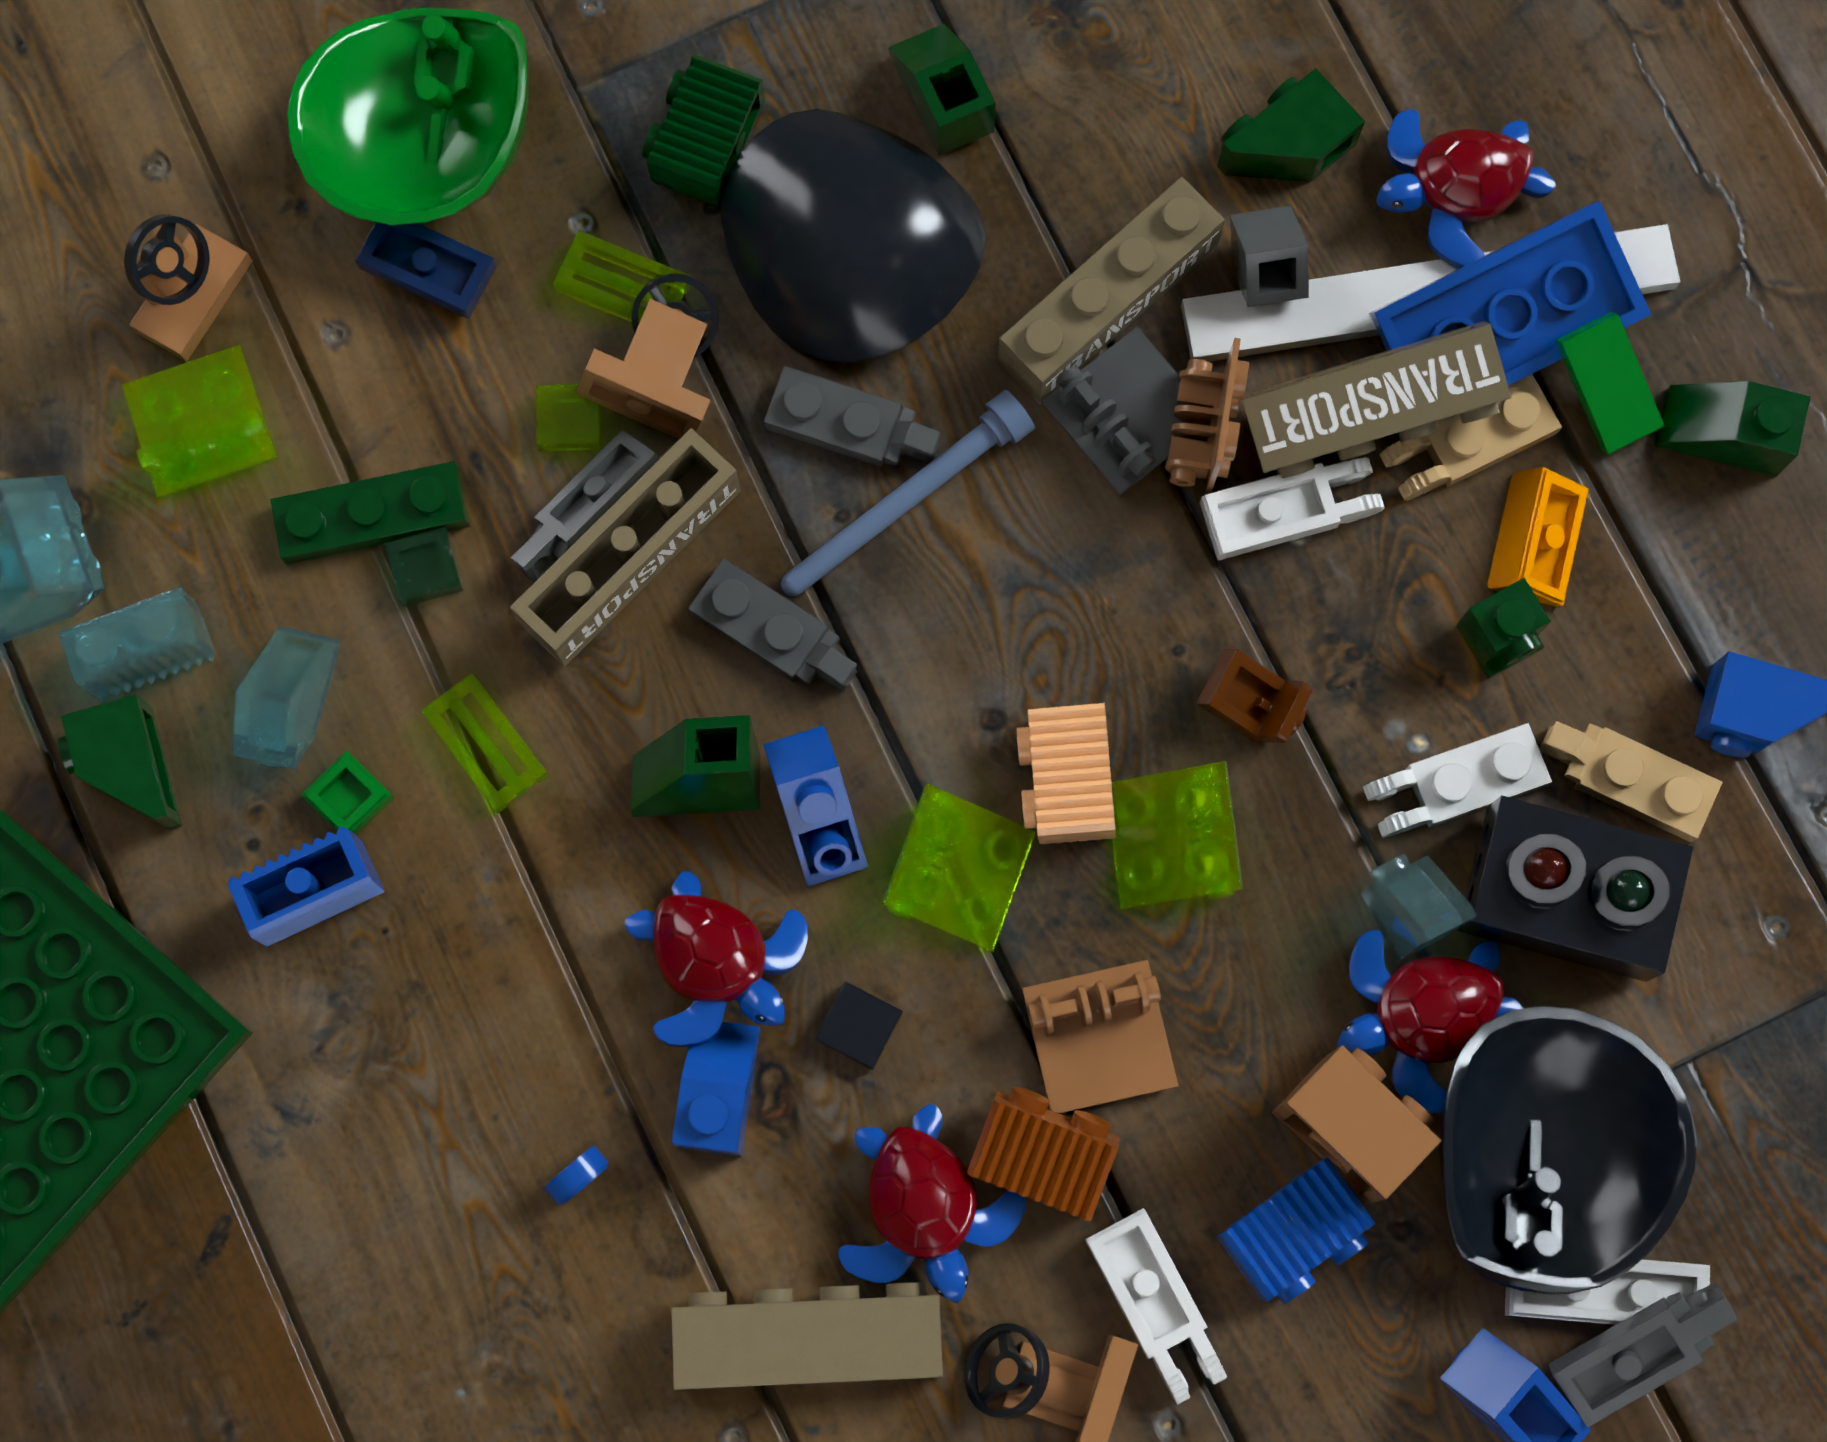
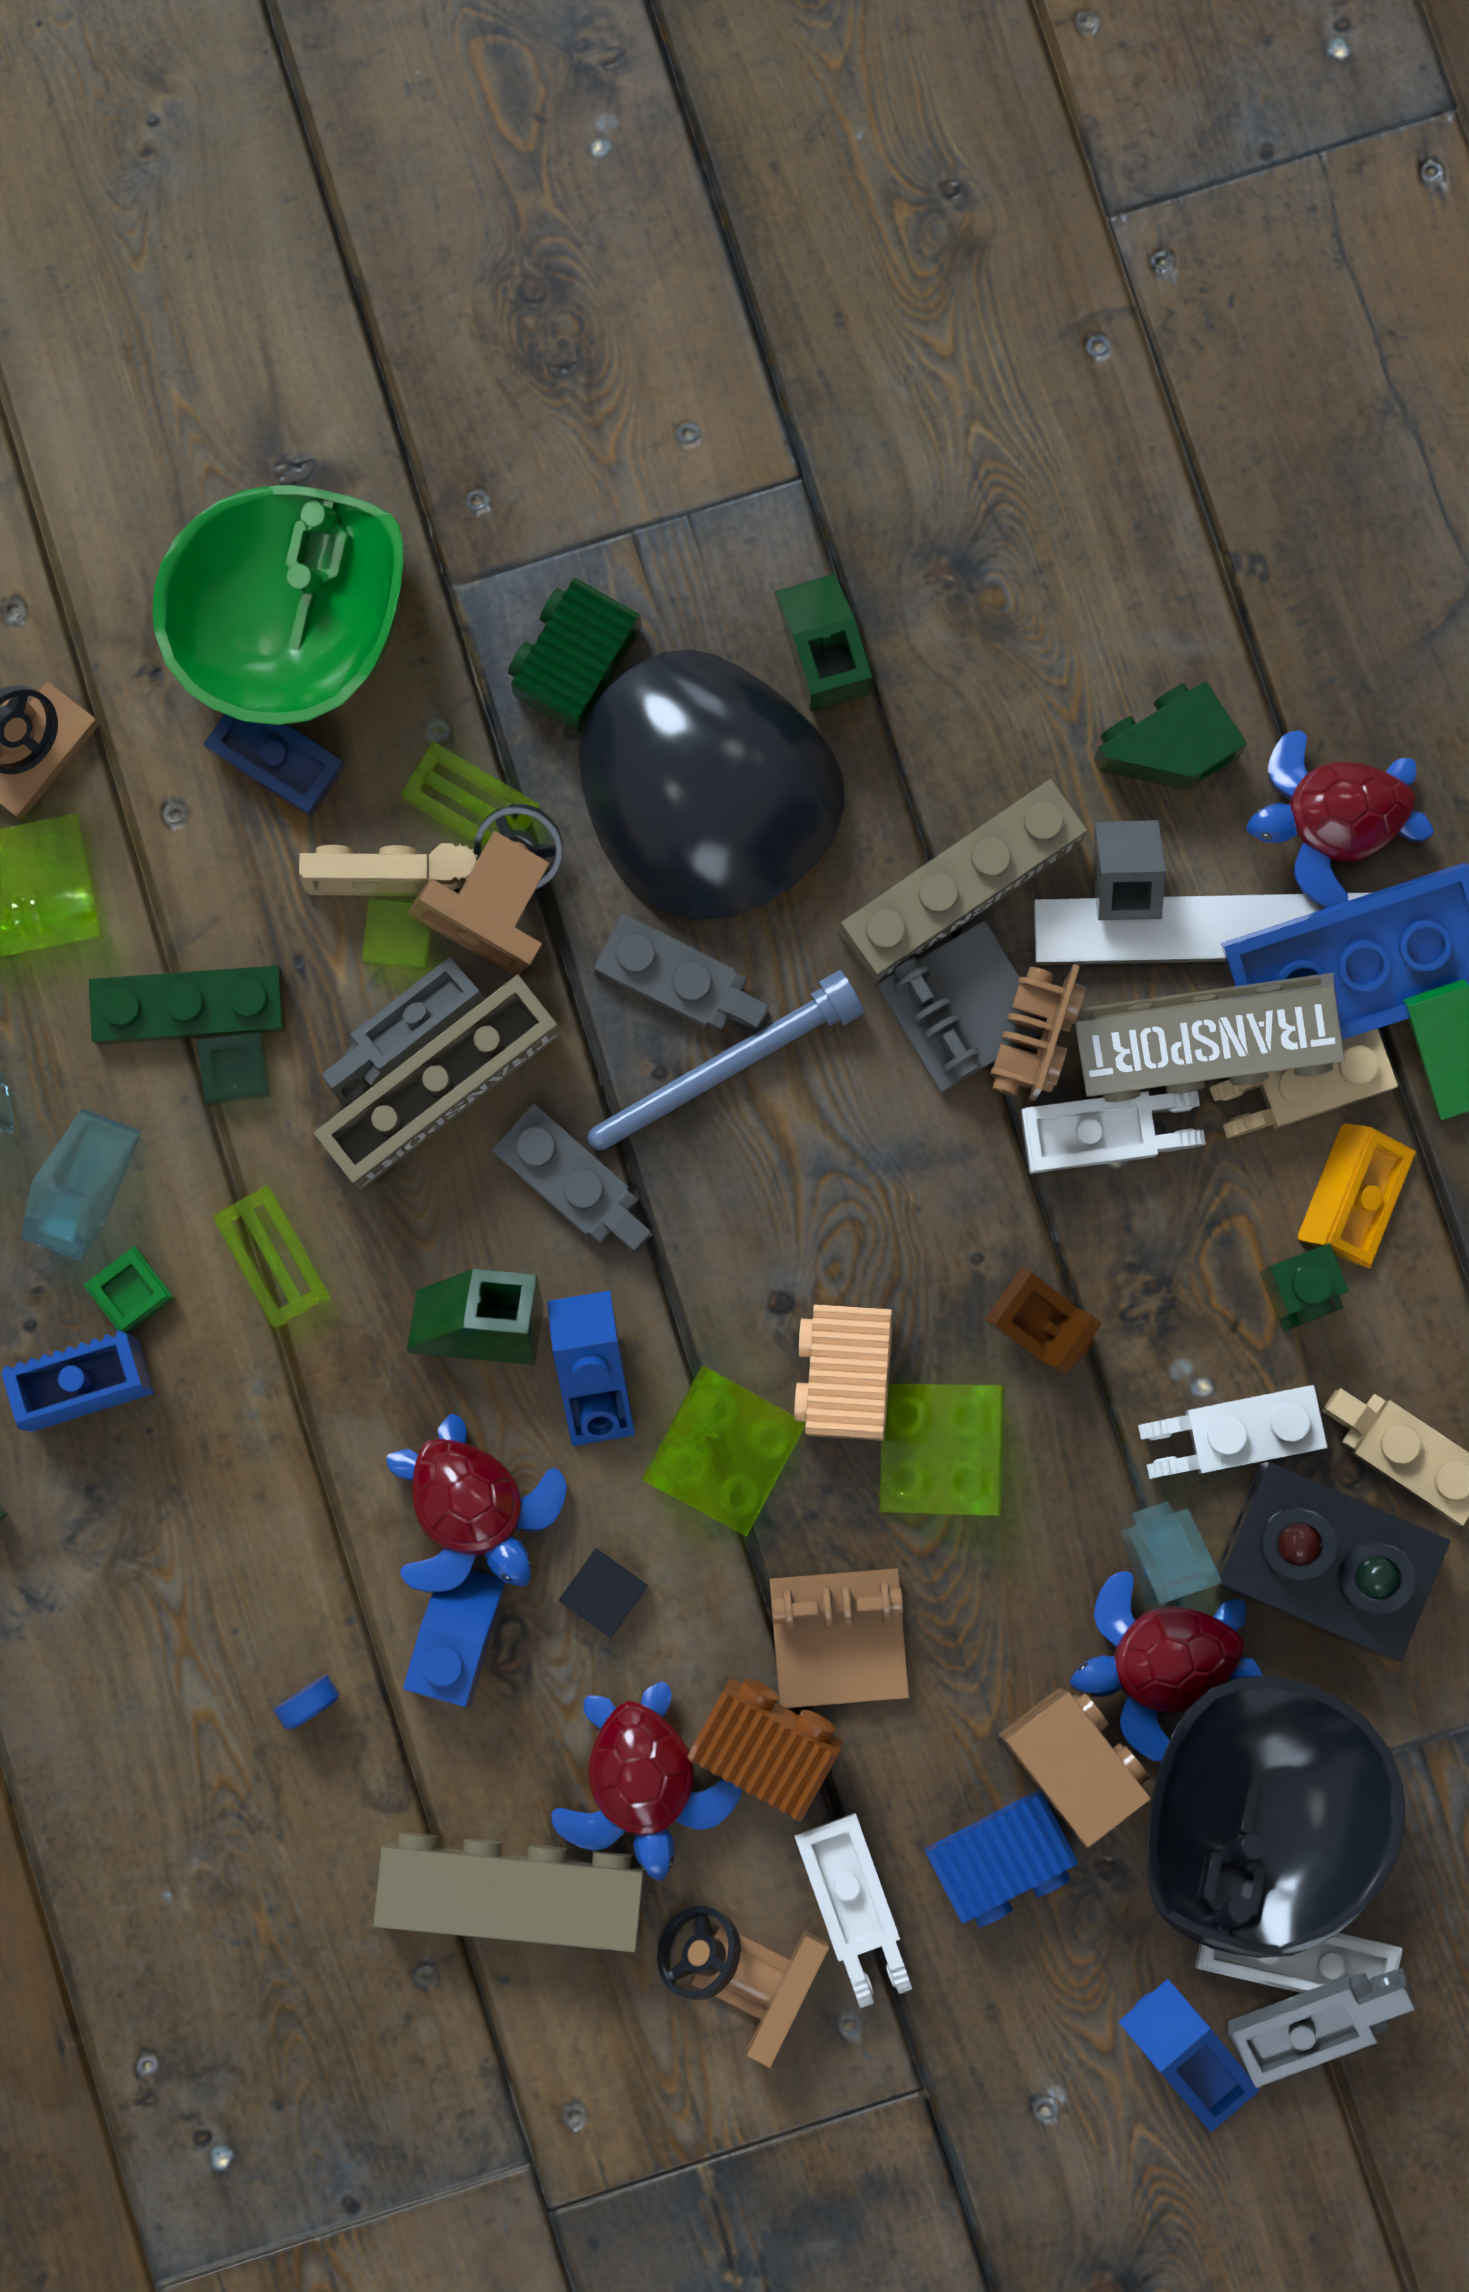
camera: 10 degrees right, 5 degrees up
none -> tan hinge [299,843,478,896]

